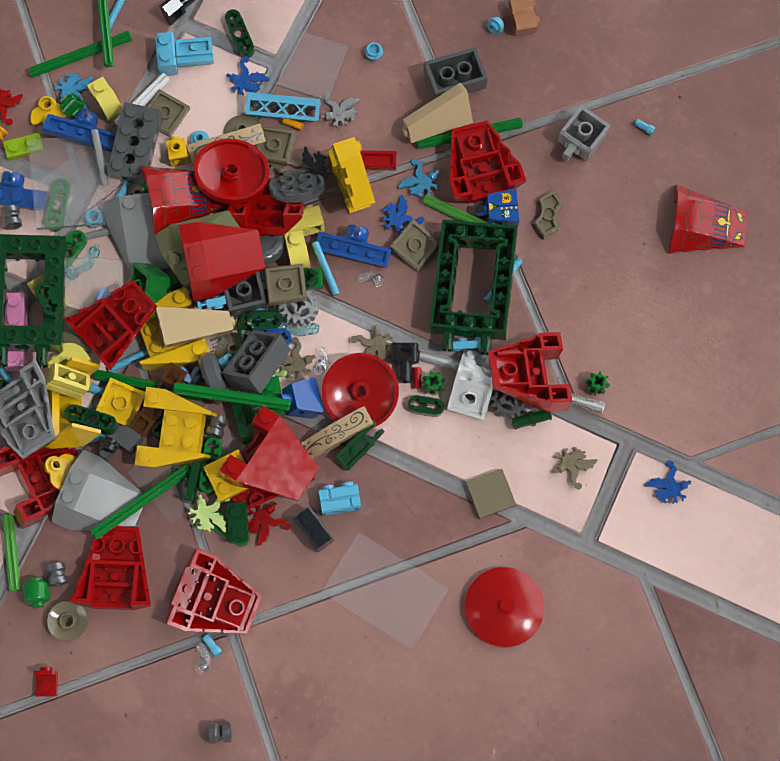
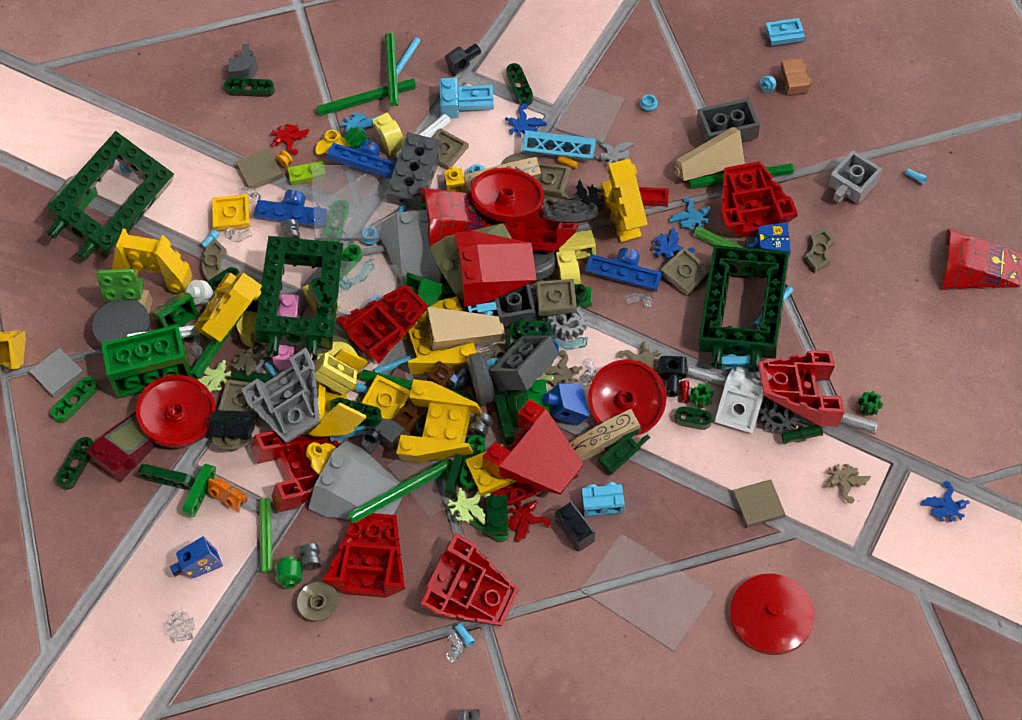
camera: 10 degrees right, 15 degrees down
red bracket [34,667,58,697] -> none
light grey bar [91,129,109,186] -> none
green axle [173,383,291,411] -> none
medium azure bar [312,241,340,296] -> none

